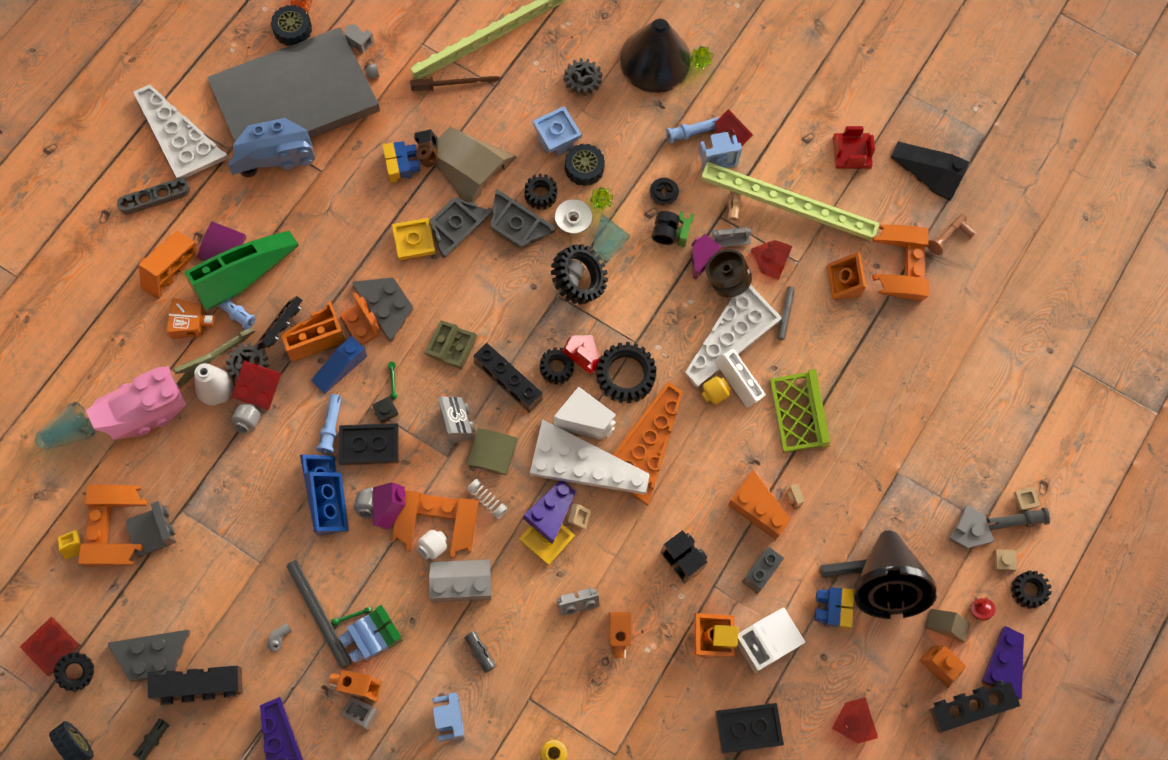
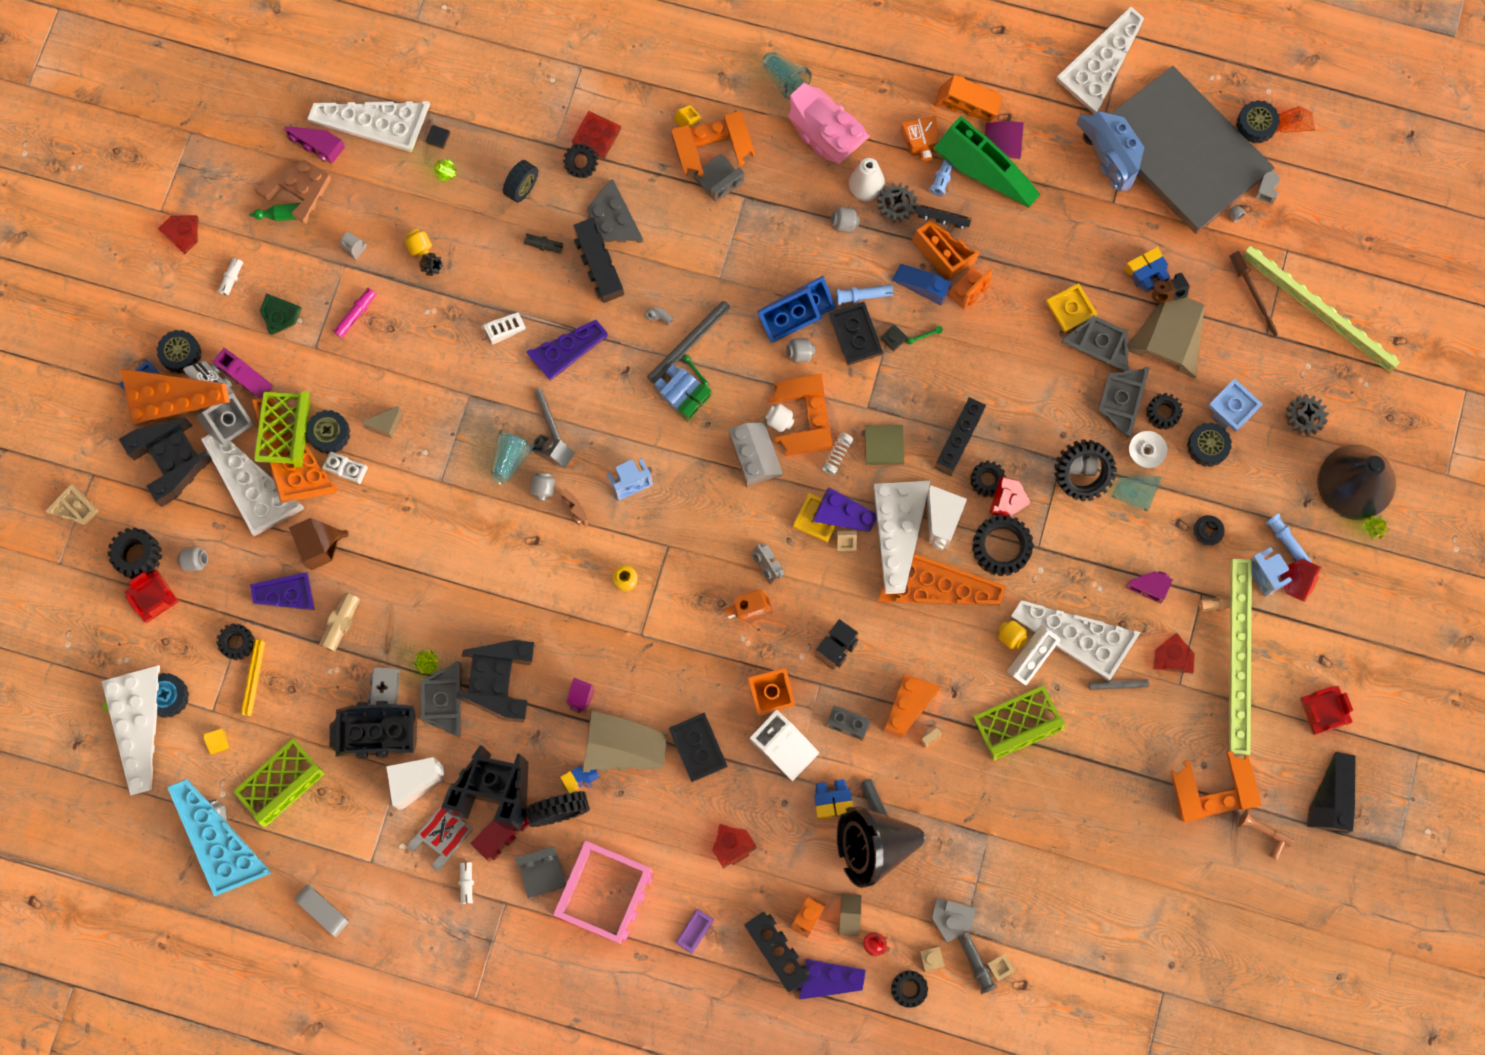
camera: 80 degrees right, 5 degrees up
dark grey beam [117,178,190,215] -> none
olive piece [173,327,255,388] -> none
red plate [231,360,282,410] -> none
orange torso [329,670,382,702] -> none
light grey slope [341,696,379,730] -> none
dark grey wing [352,277,414,342] -> none
magenta slope [373,482,405,530] -> none
olive slope [425,320,478,369] -> none
light grey slope [438,397,475,445] -> none
dark grey pin [464,631,496,673] -> none
clear neon green gear [590,186,613,210] -> none
black wheel [651,211,680,245] -> none
bright green plate [676,211,695,247] -> none
dark brown wheel [706,249,752,298] -> none
light grey hinge [712,227,751,247] -> none
yellow slope [713,625,739,649] -> none
orange slope [827,252,866,299] -> none

